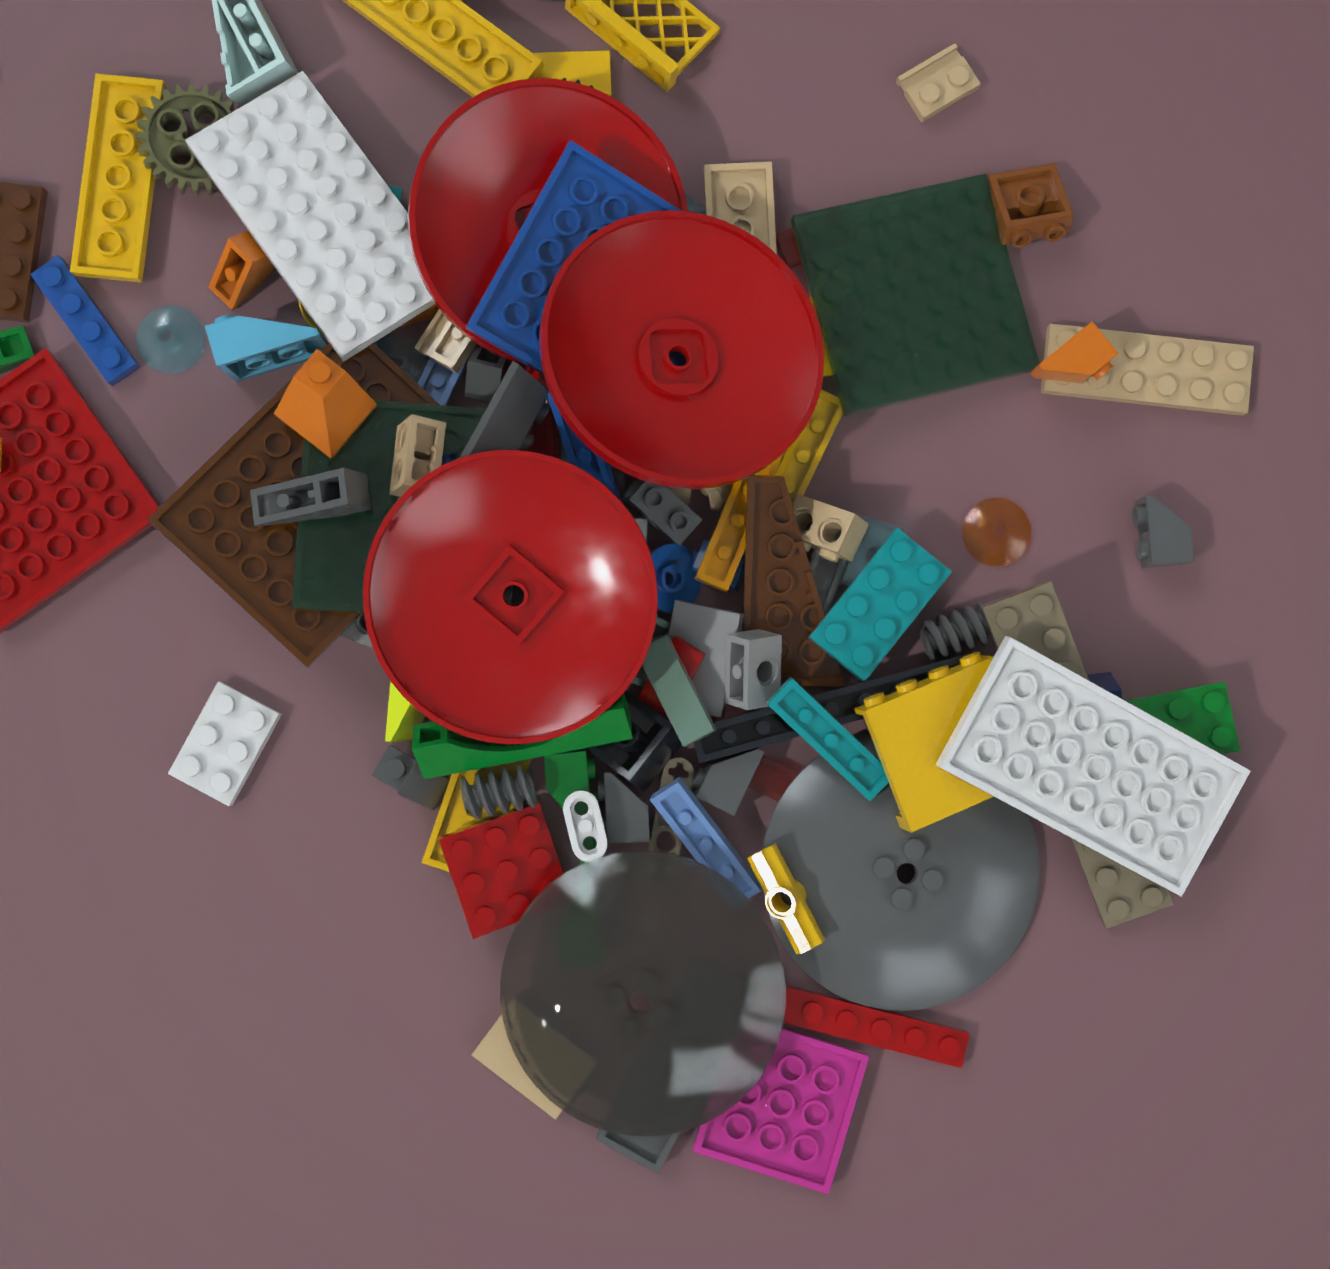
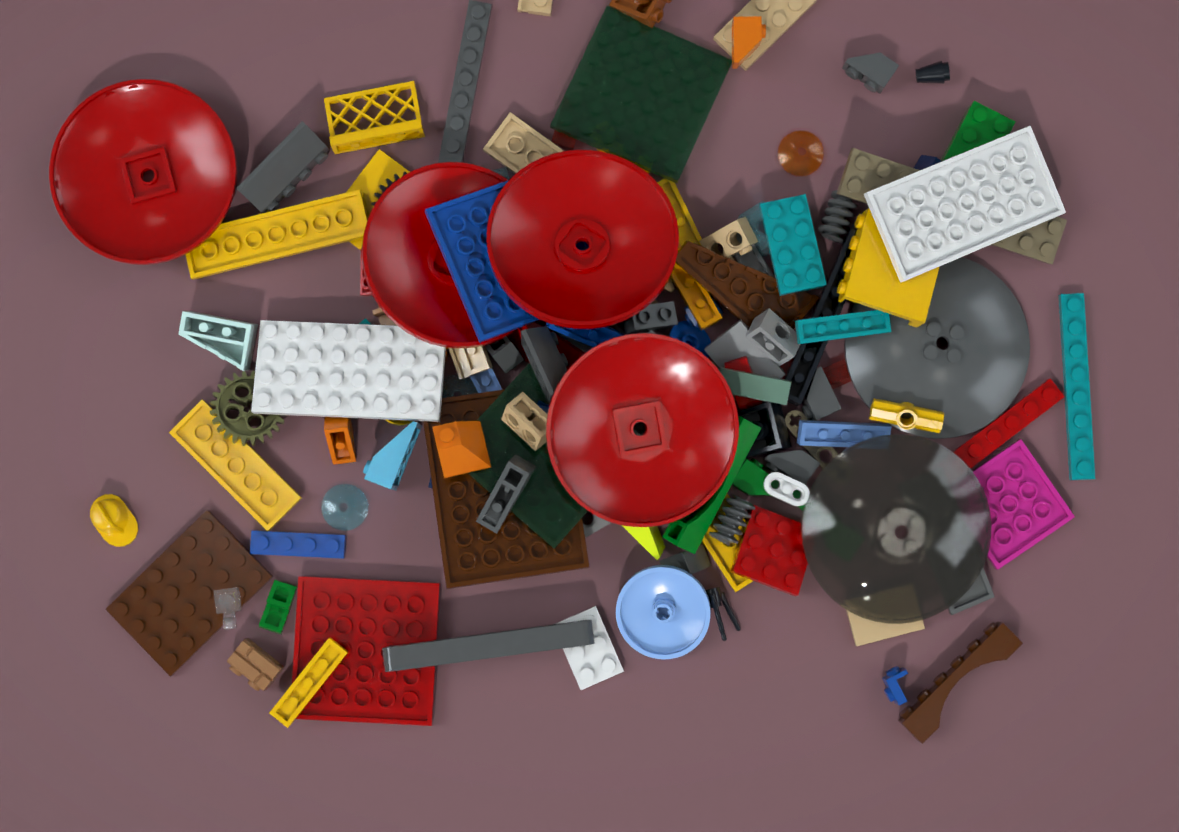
camera: 45 degrees left, 0 degrees up
none -> dark grey beam [382,620,595,672]
none -> dark grey plate [438,0,492,163]
none -> light blue dish [616,565,711,659]
none -> black plant [705,587,741,641]
none -> blue bracket [882,666,908,706]
none -> reddish brown arch [898,621,1023,744]
none -> black cone [915,60,950,84]
none -> teal plate [1058,293,1095,480]

